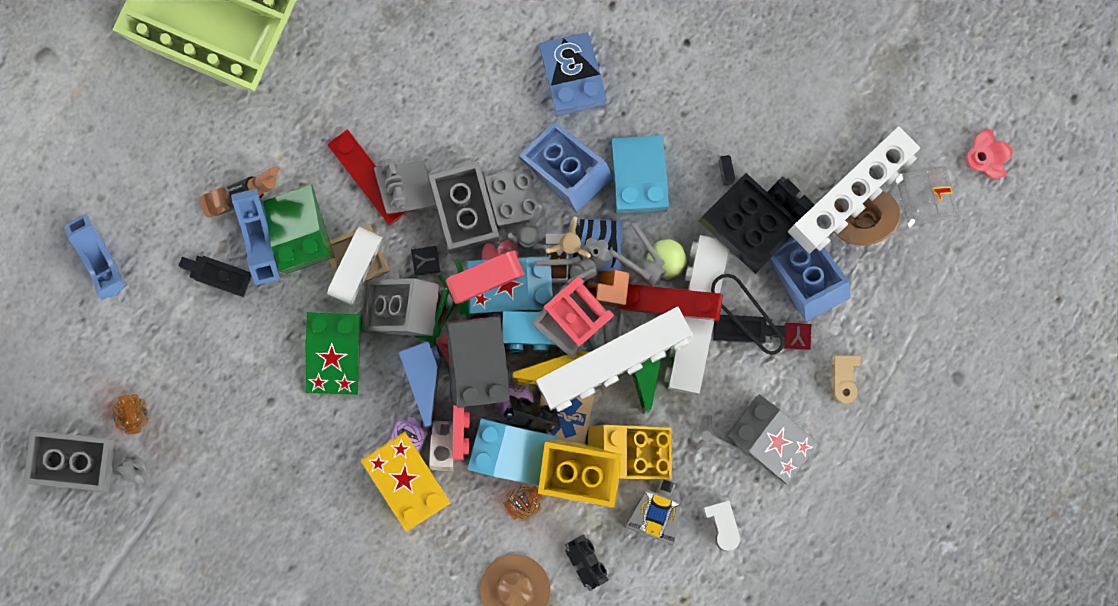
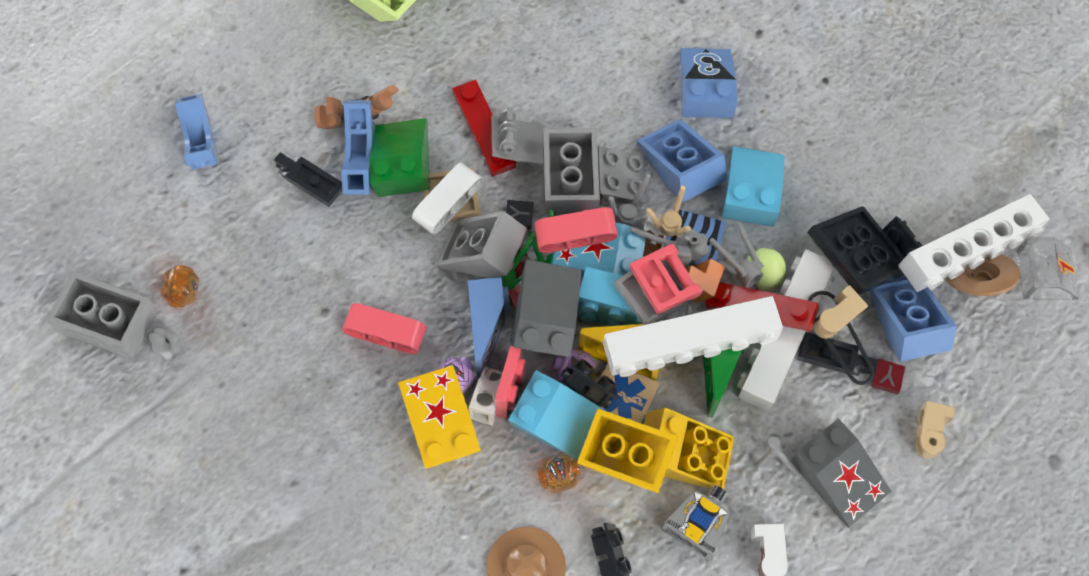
camera: 20 degrees right, 15 degrees down
green slope [306,312,362,395] -> none
black tile [718,155,735,186] -> none
none -> coral beam [342,303,427,354]
none -> tan leg [813,285,868,339]

